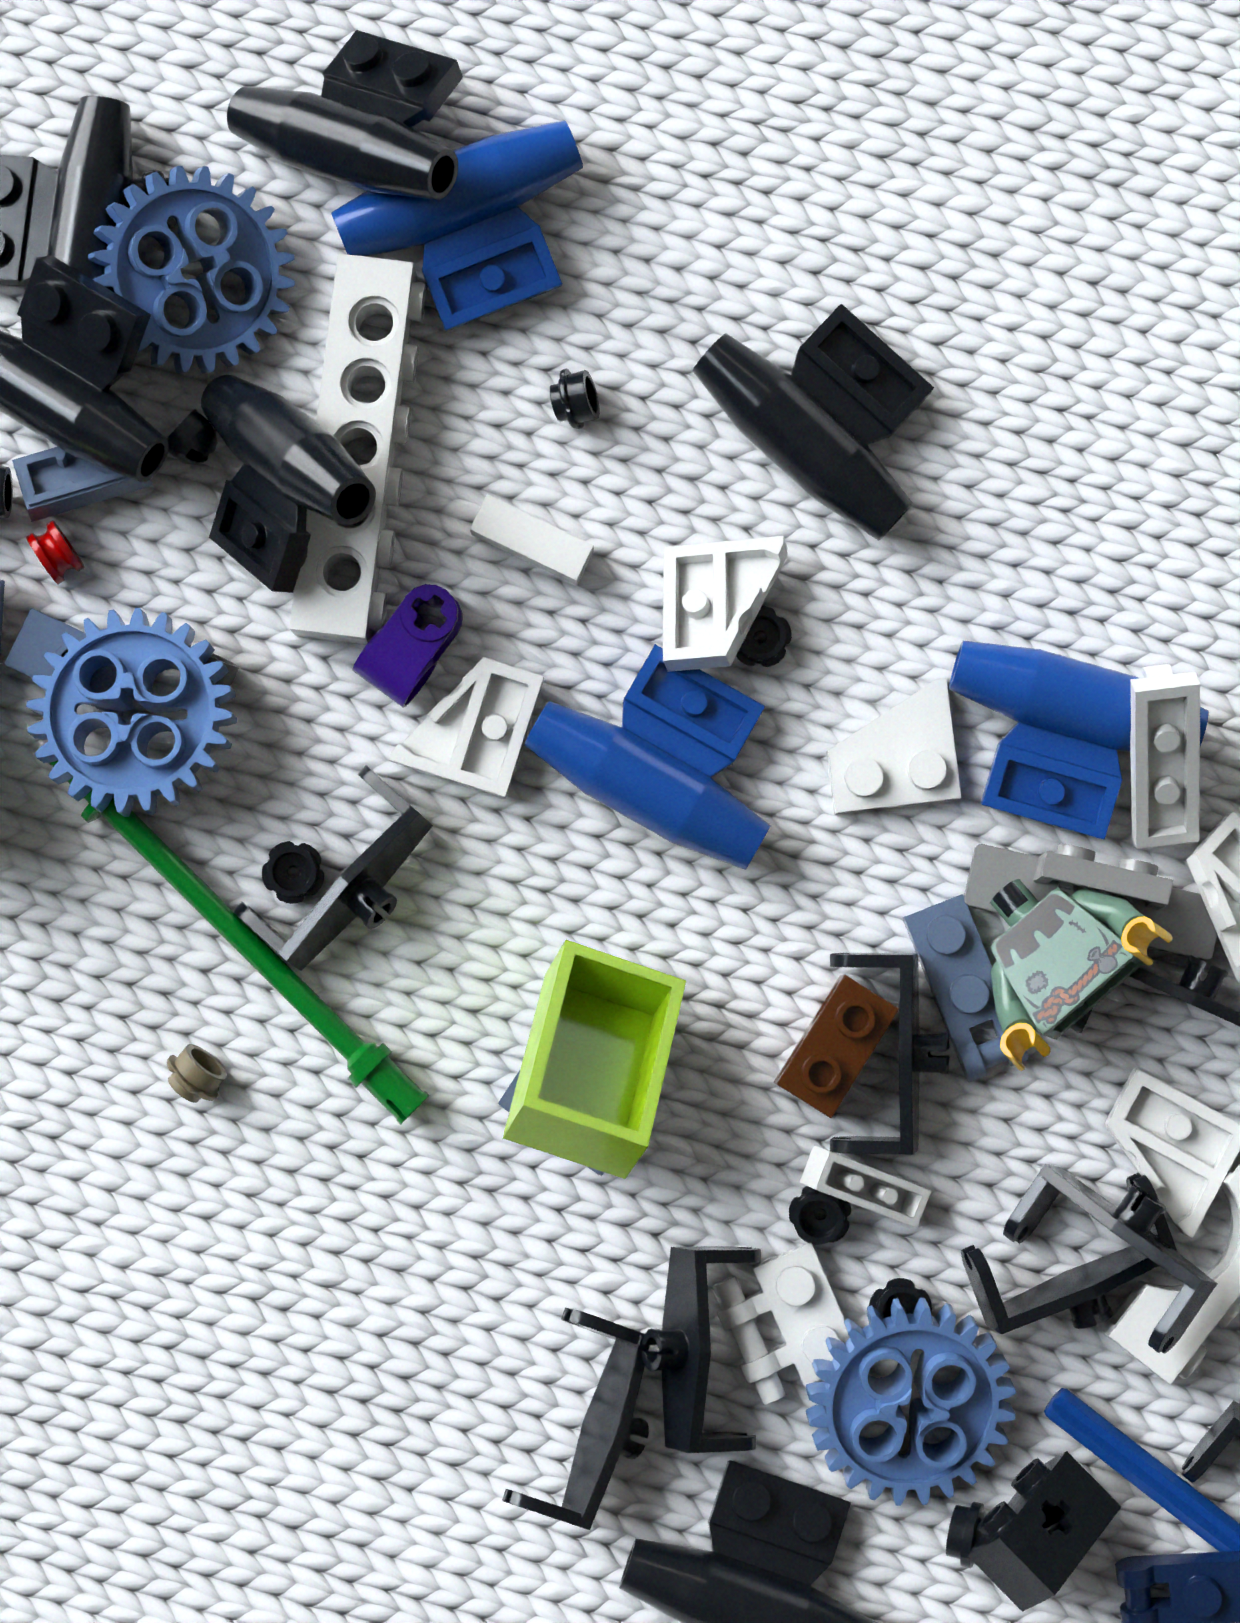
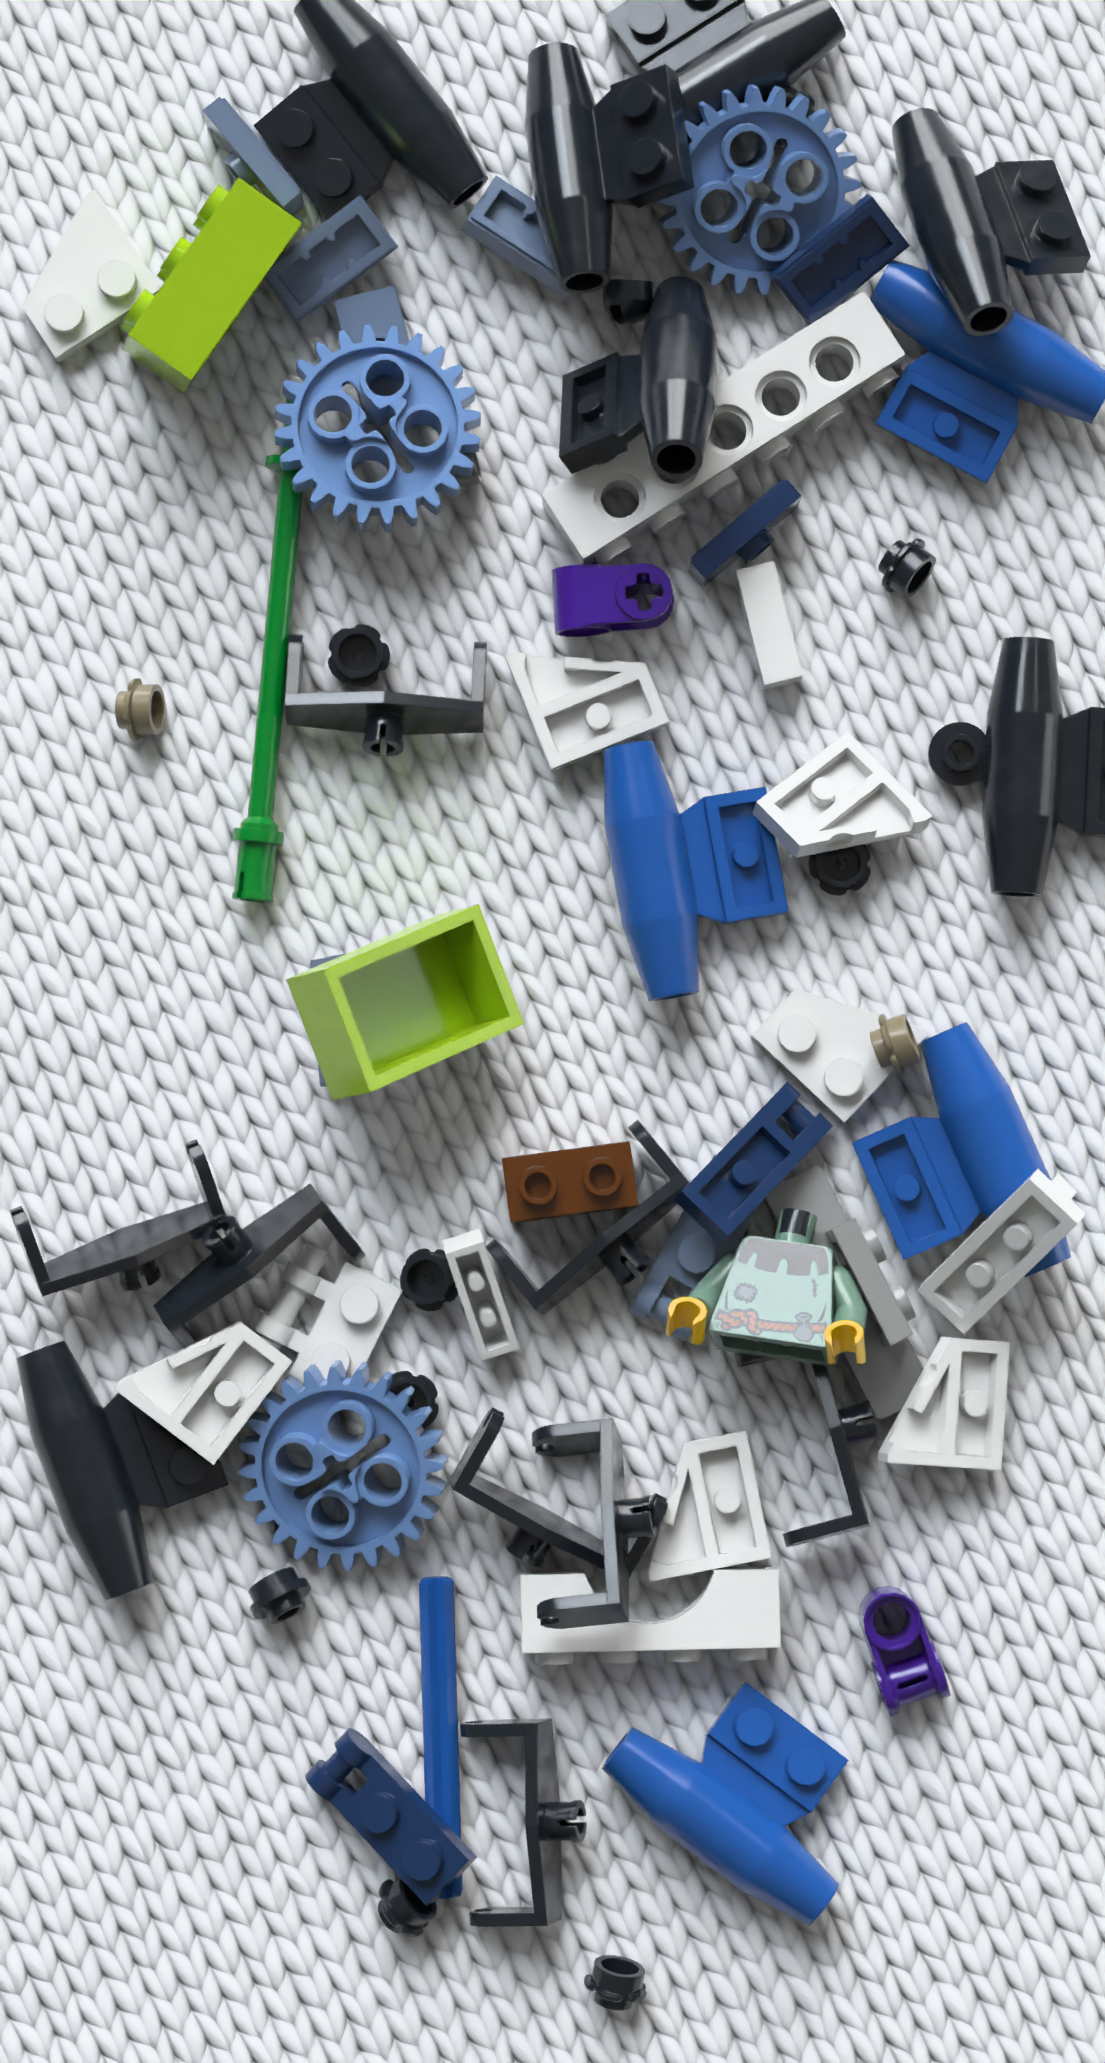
camera: 50 degrees right, 0 degrees up
red bush [26,520,85,585] -> none
black brick [967,1451,1121,1612] -> none
none -> white wing [113,1322,292,1465]
none -> dark blue plate [673,1082,833,1244]
none -> dark blue plate [689,479,801,588]
none -> dark blue plate [769,193,910,325]
none -> dark tan plate [870,1014,921,1074]
none -> black plate [928,722,986,786]

